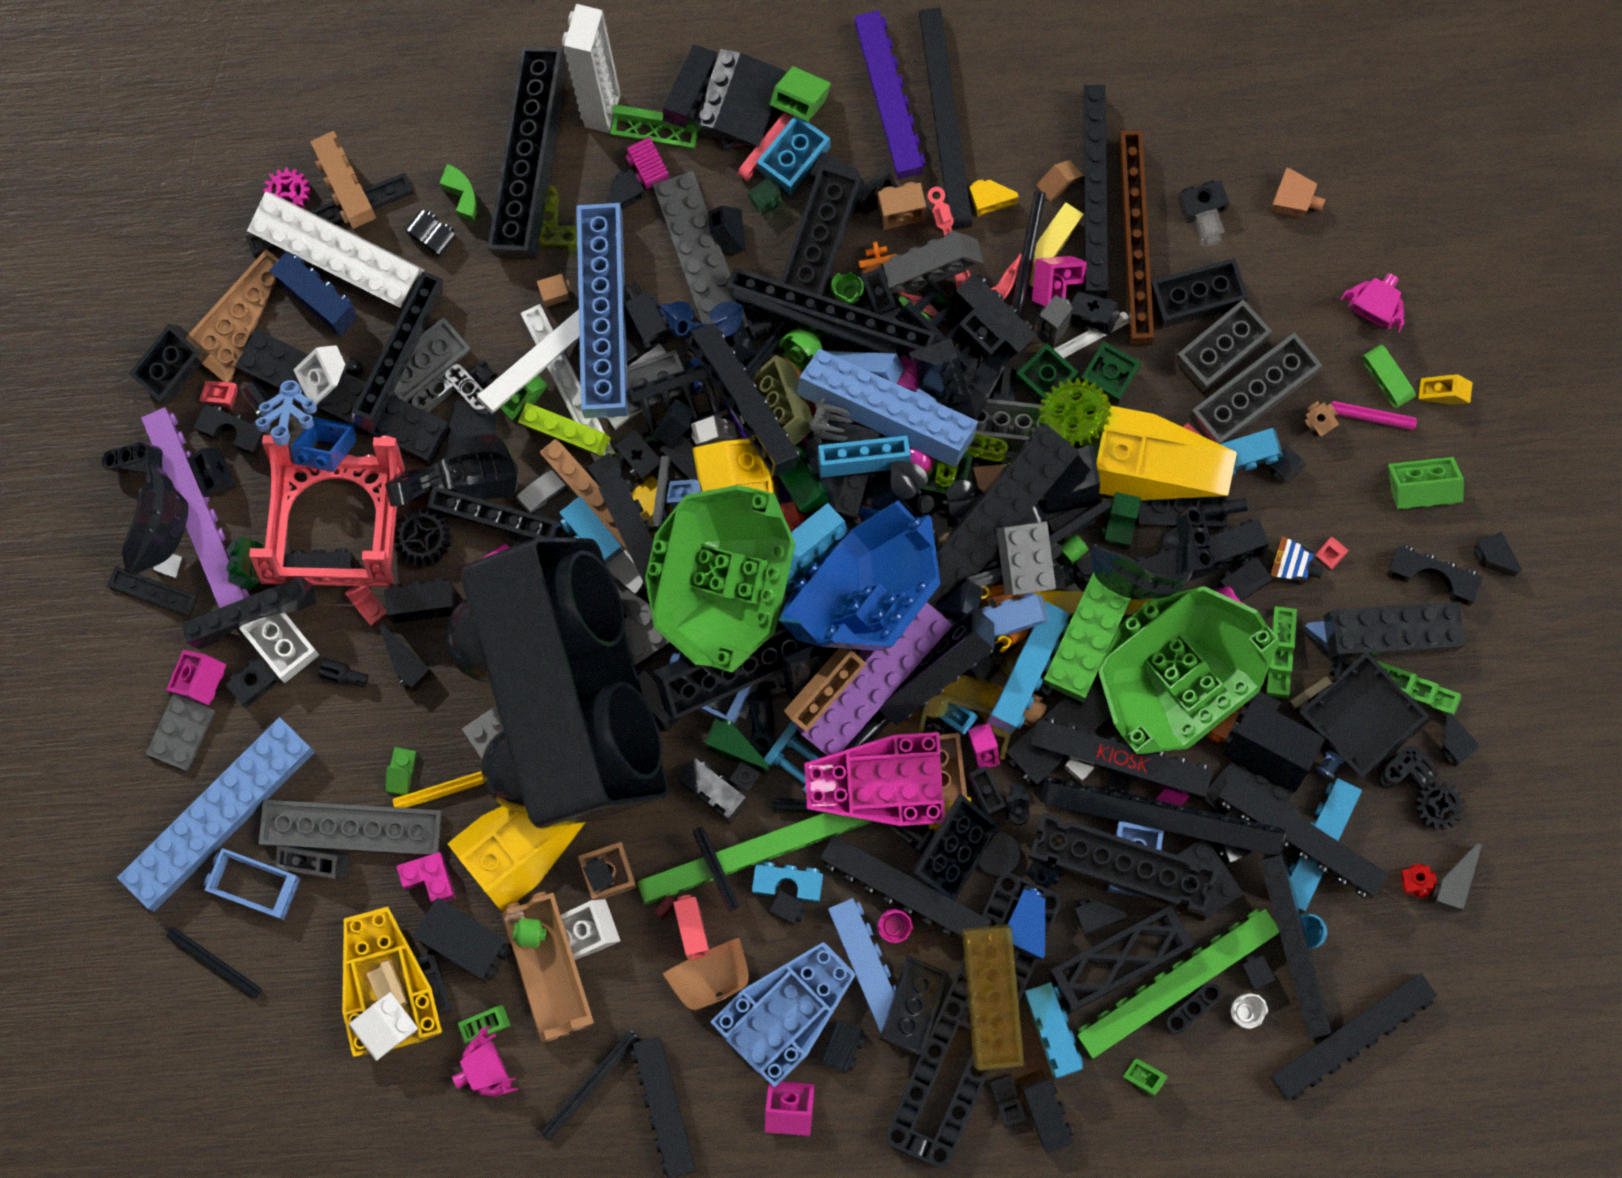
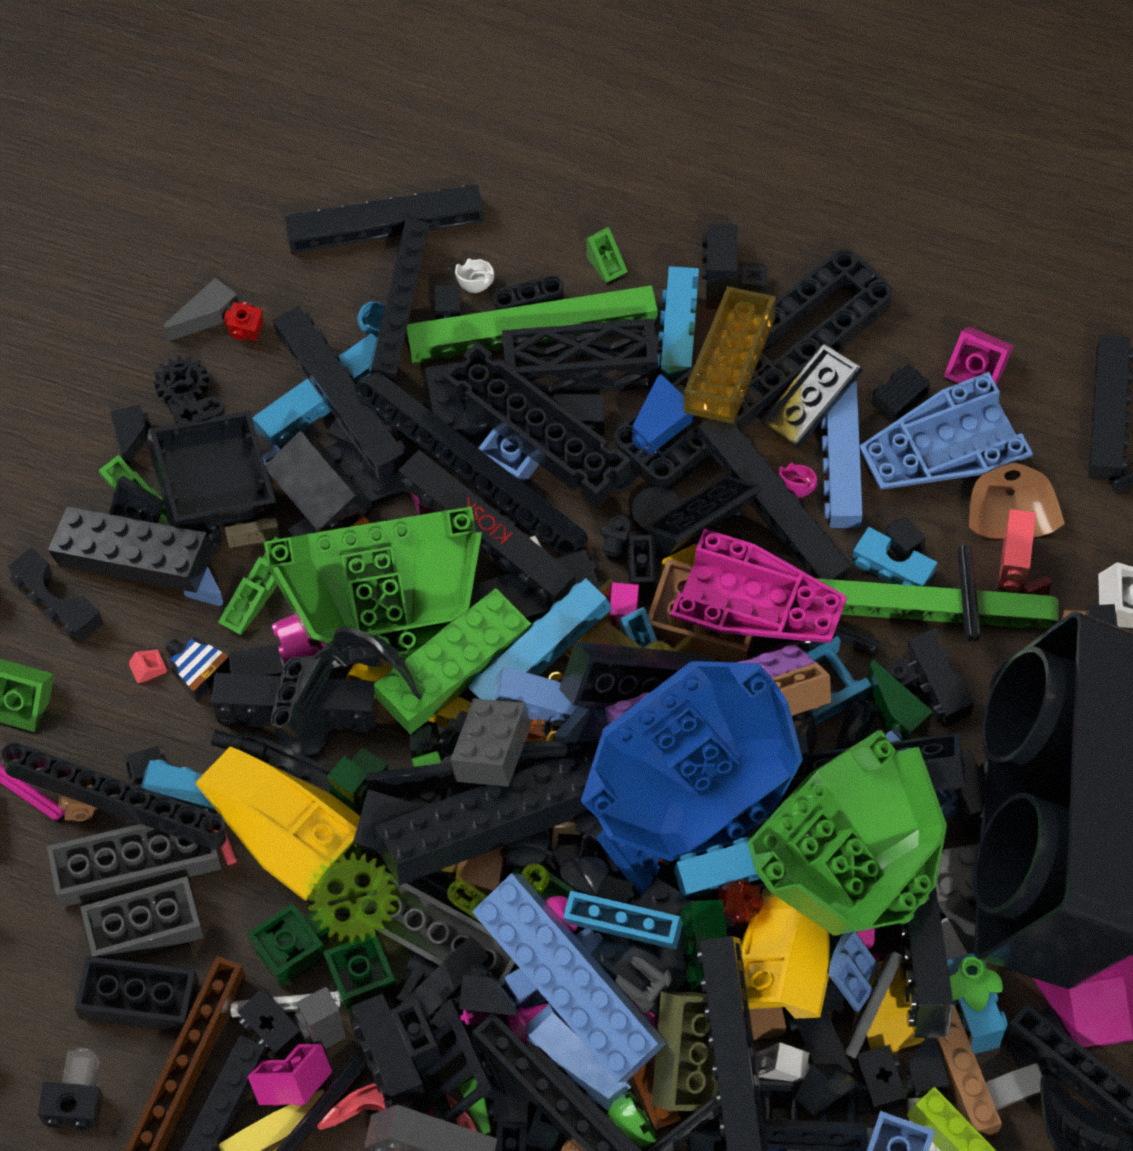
camera: 160 degrees left, 15 degrees down
none -> black beam [1,743,226,849]
none -> black tile [109,476,164,524]
none -> bright green plate [950,957,1003,1012]

